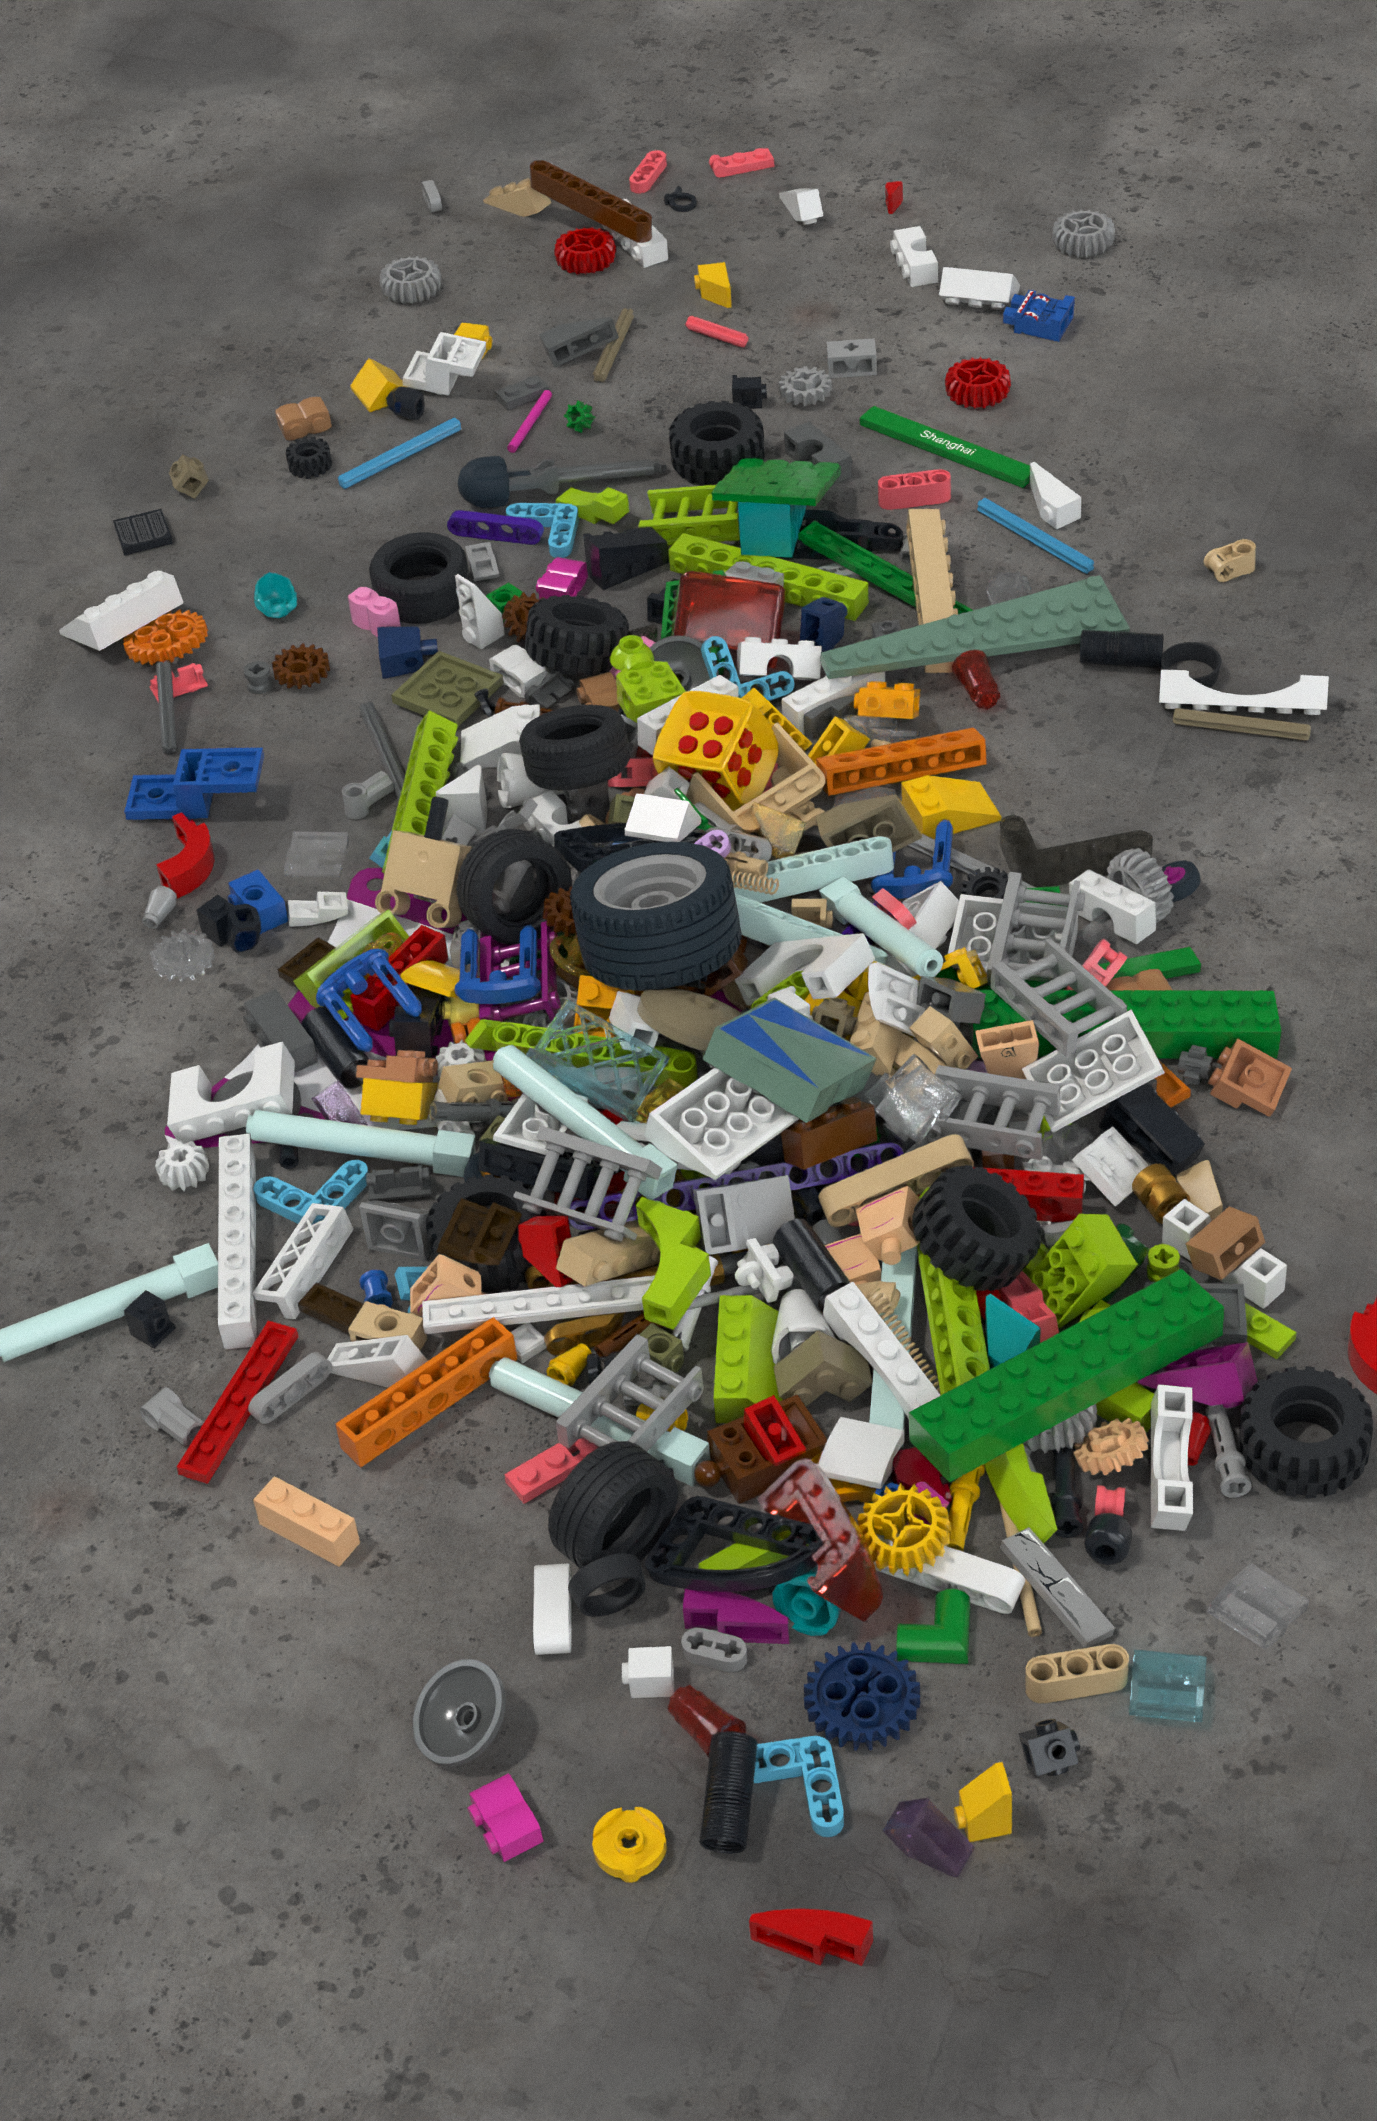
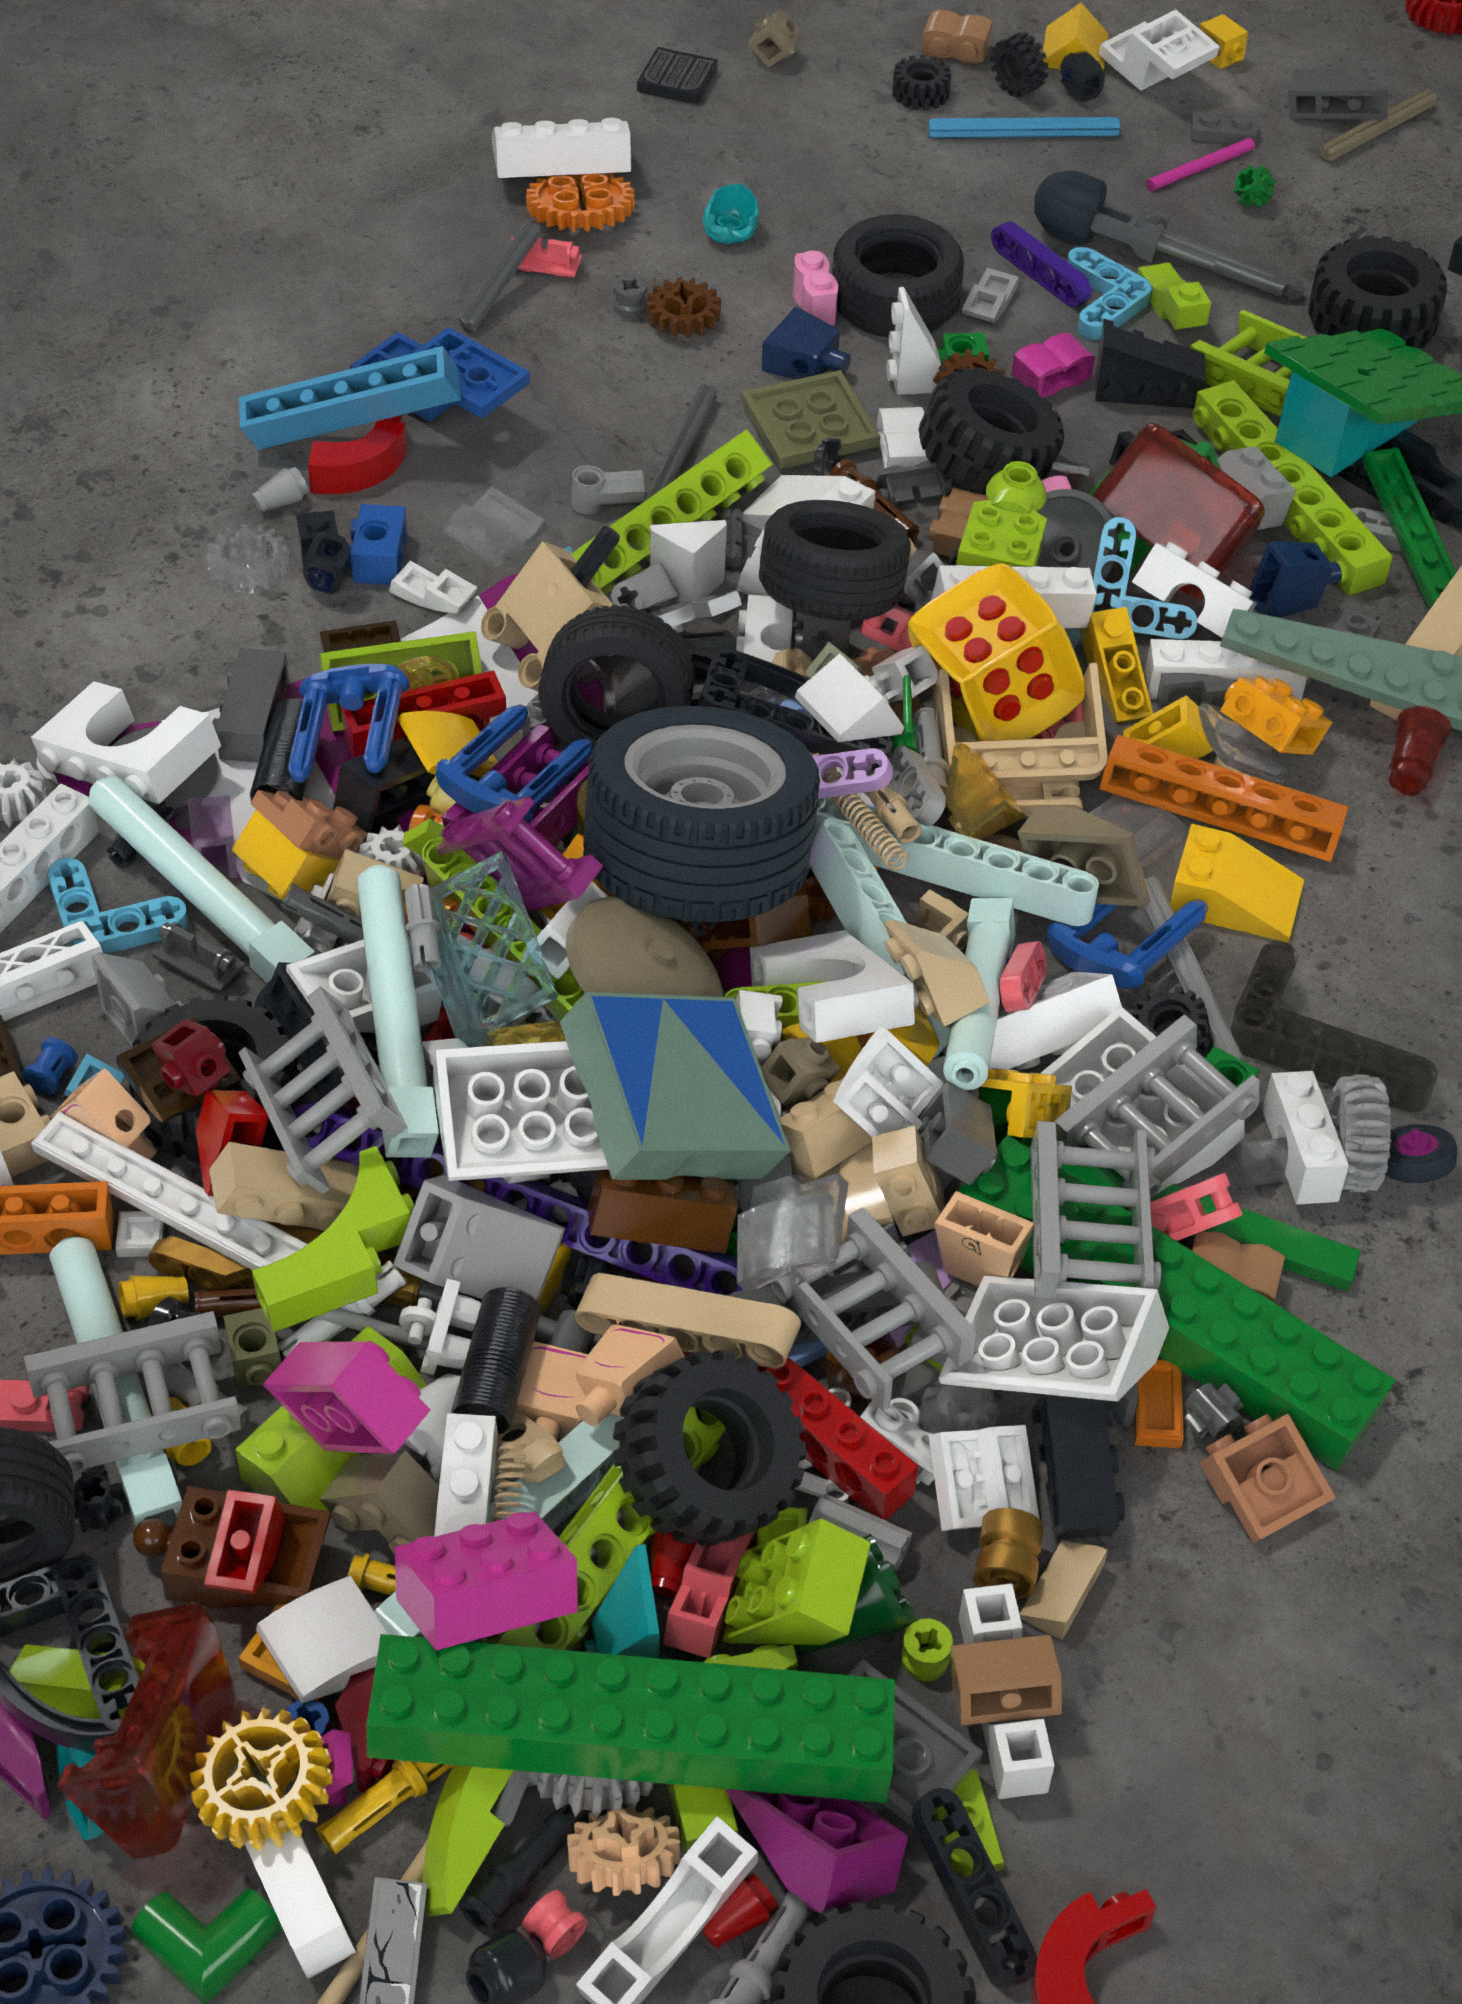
camera: 30 degrees right, 5 degrees up
none -> dark red brick [151,1019,231,1097]
none -> dark azure brick [239,346,461,450]
none -> dark pink brick [263,1341,431,1454]
none -> yellow pin [348,1553,396,1596]
none -> dark pink brick [394,1511,578,1651]
none -> light grey axle [405,884,442,972]
none -> magenta fence [435,796,603,912]
none -> tan slope [884,919,991,1027]
none -> black beam [912,1788,1037,1988]
none -> black tyre [990,32,1048,97]

